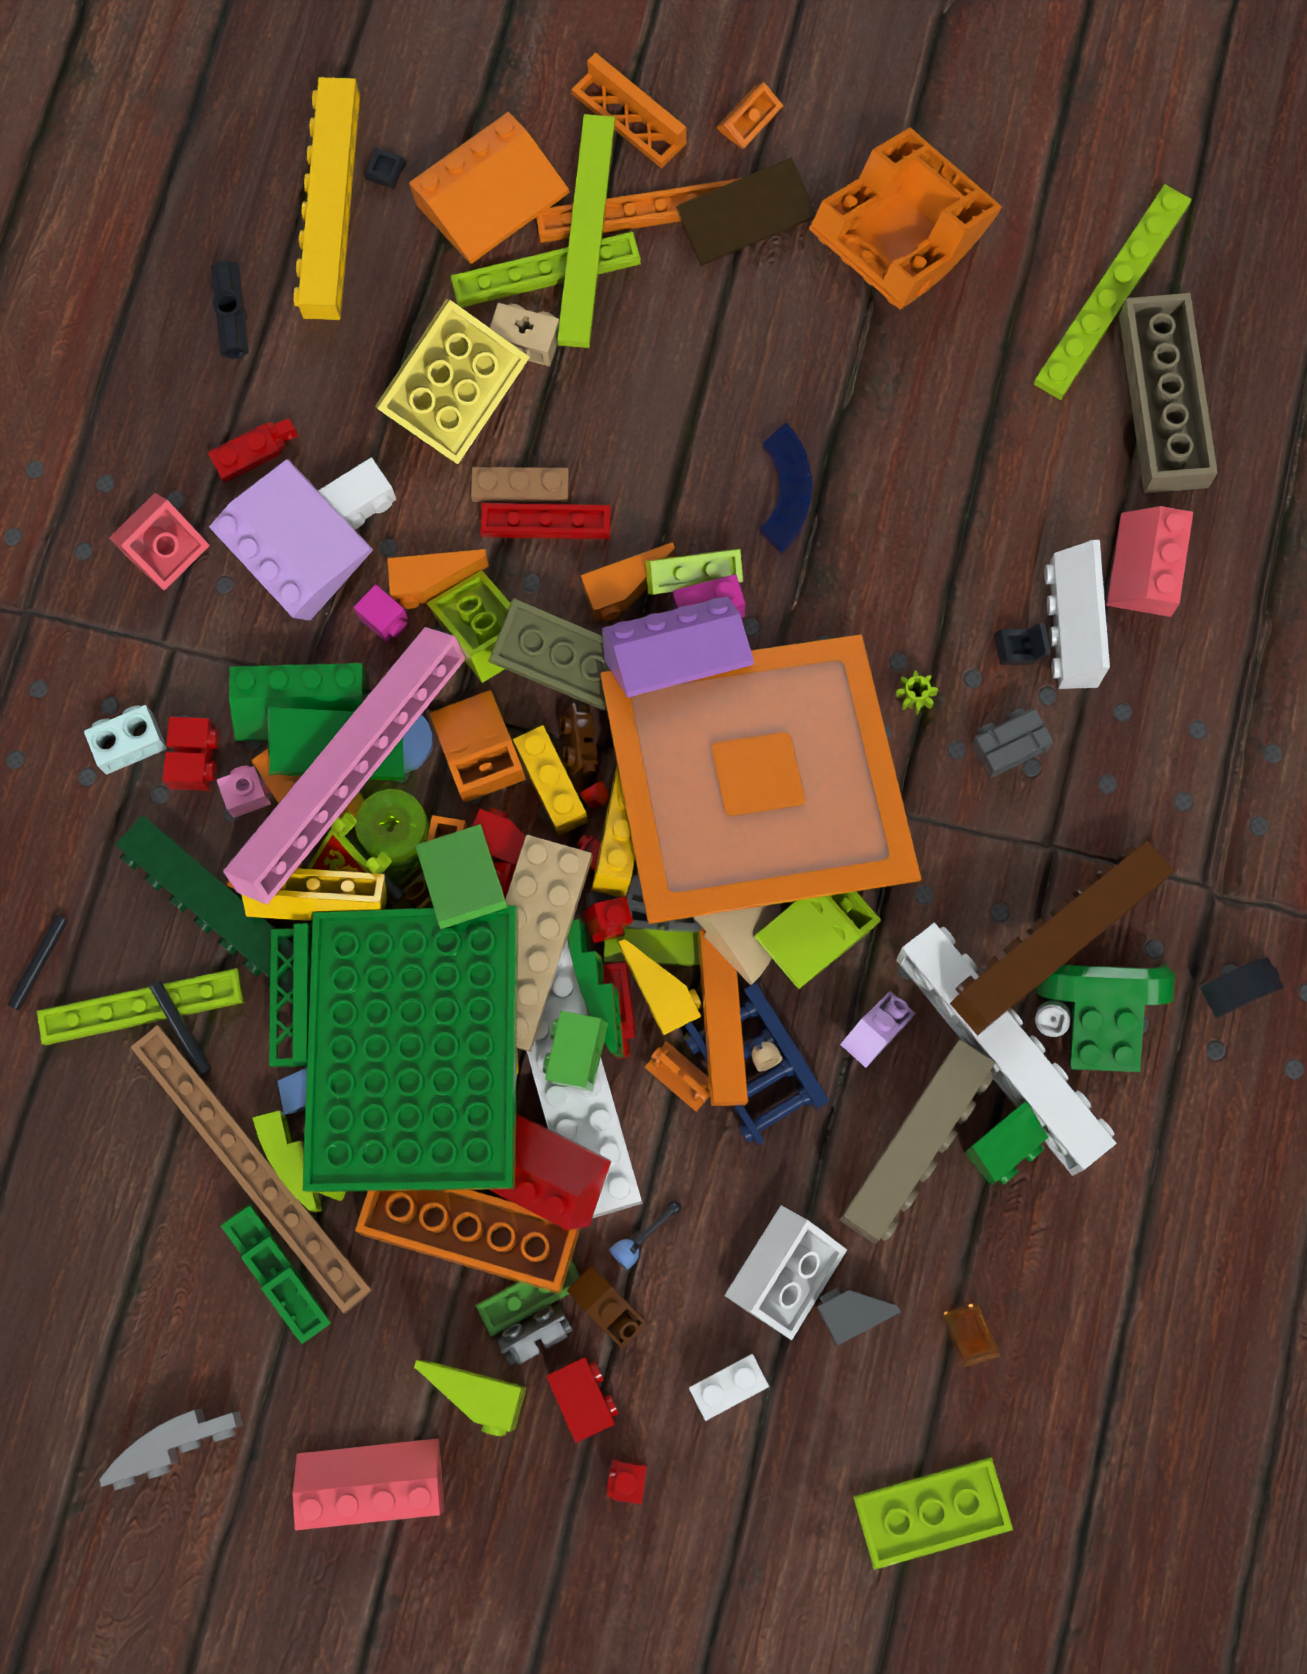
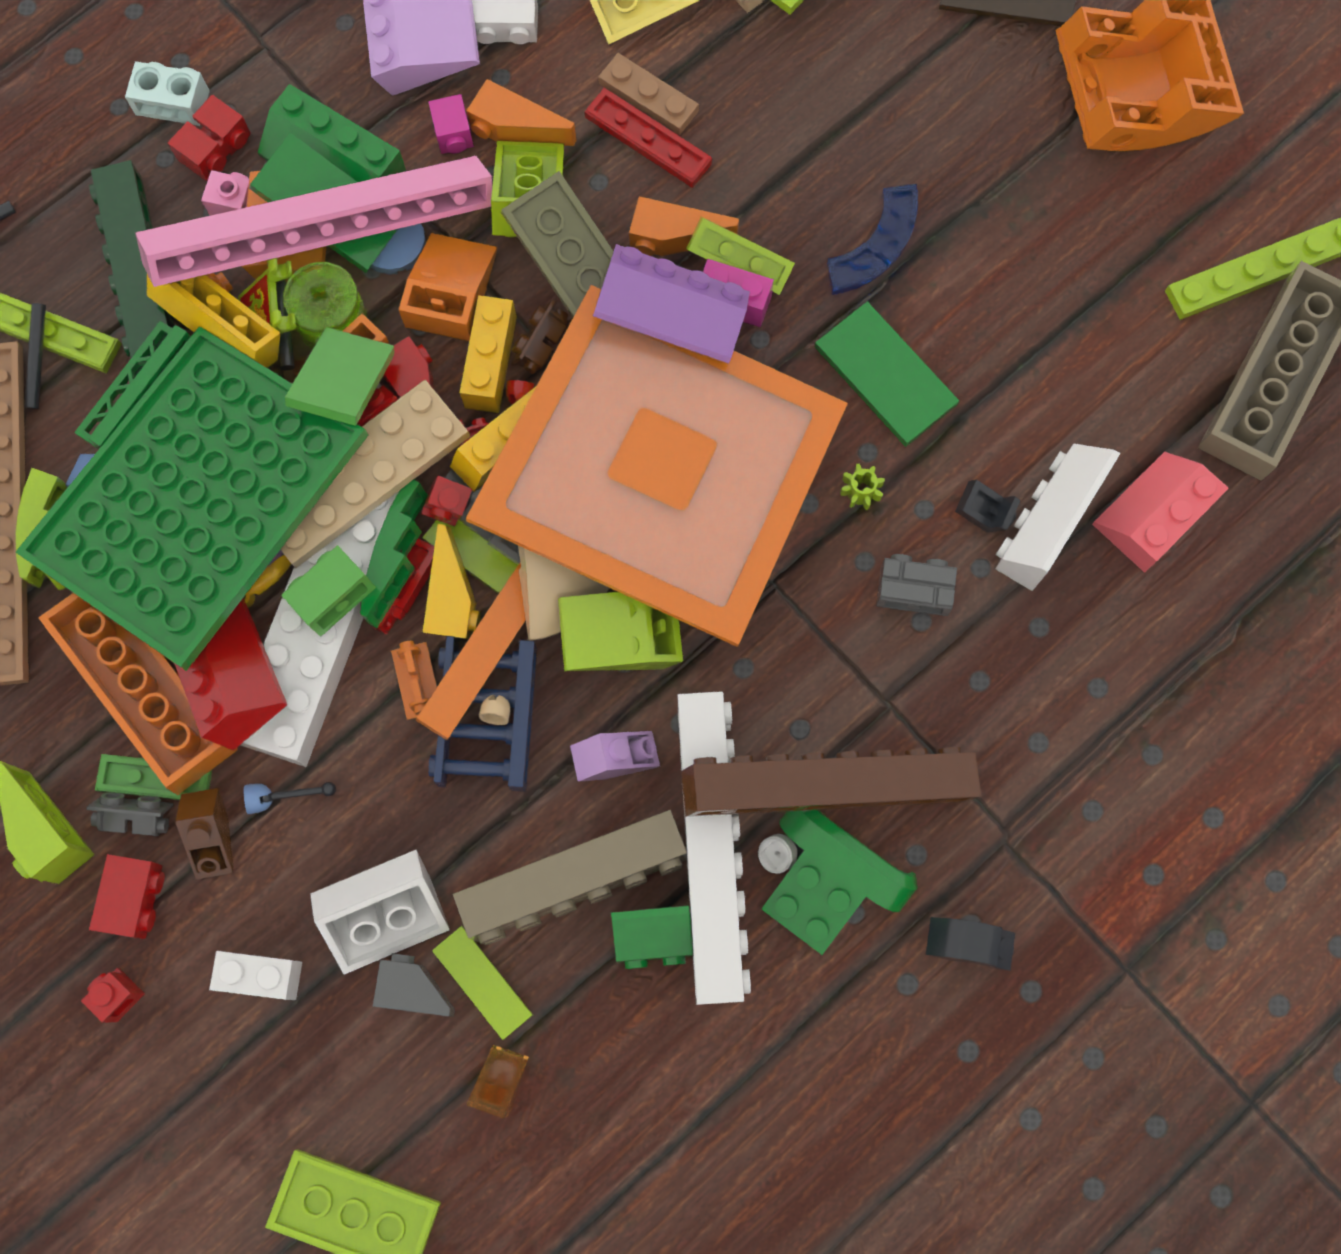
camera: 30 degrees right, 0 degrees up
none -> lime tile [432,926,533,1040]
none -> green tile [814,301,959,447]

